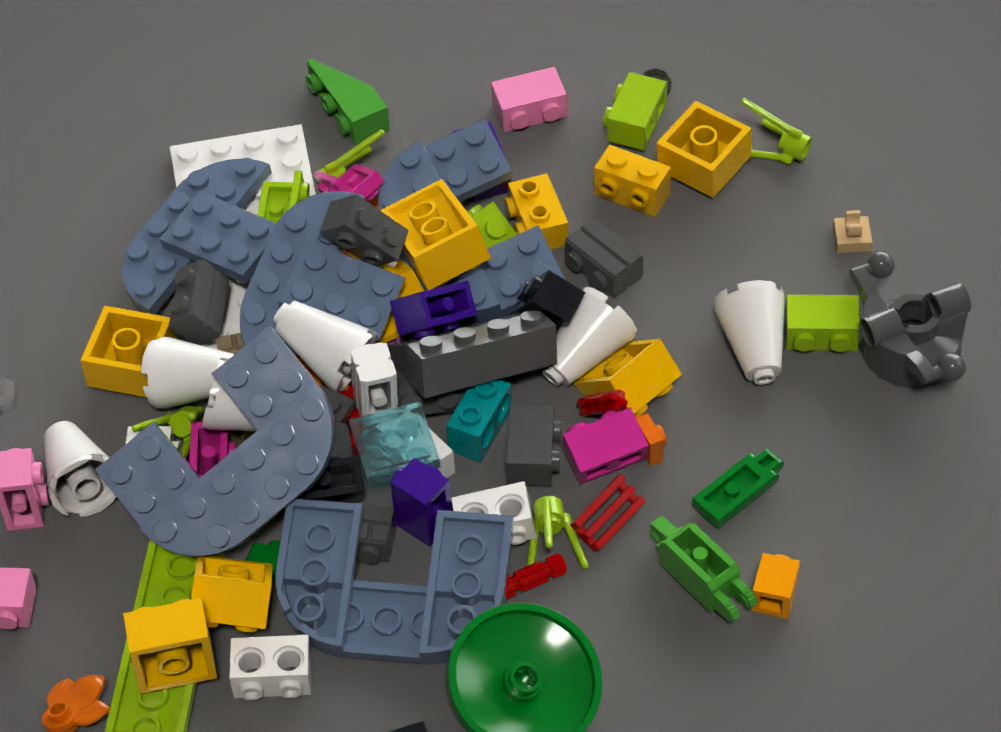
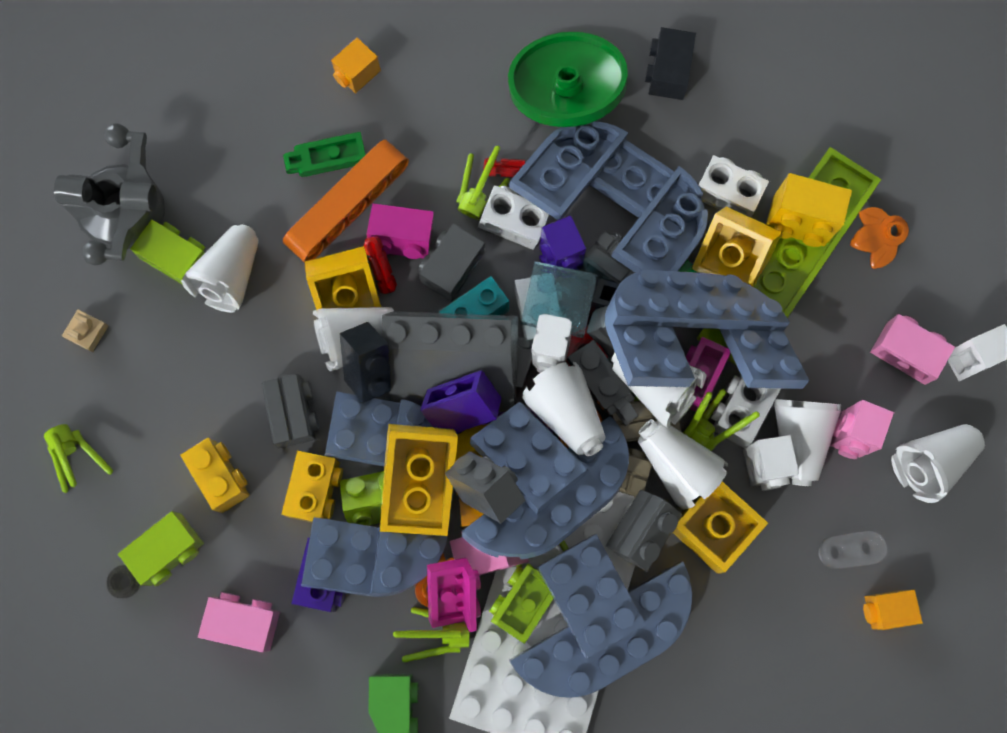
camera: 155 degrees left, 25 degrees up
red tile [570,474,646,552] -> none
orange plate [636,413,667,466] -> none
bright green hinge [650,515,758,623] -> none
yellow brick [656,101,752,198] -> none
none -> orange beam [283,140,409,263]
none -> white brick [743,435,799,491]

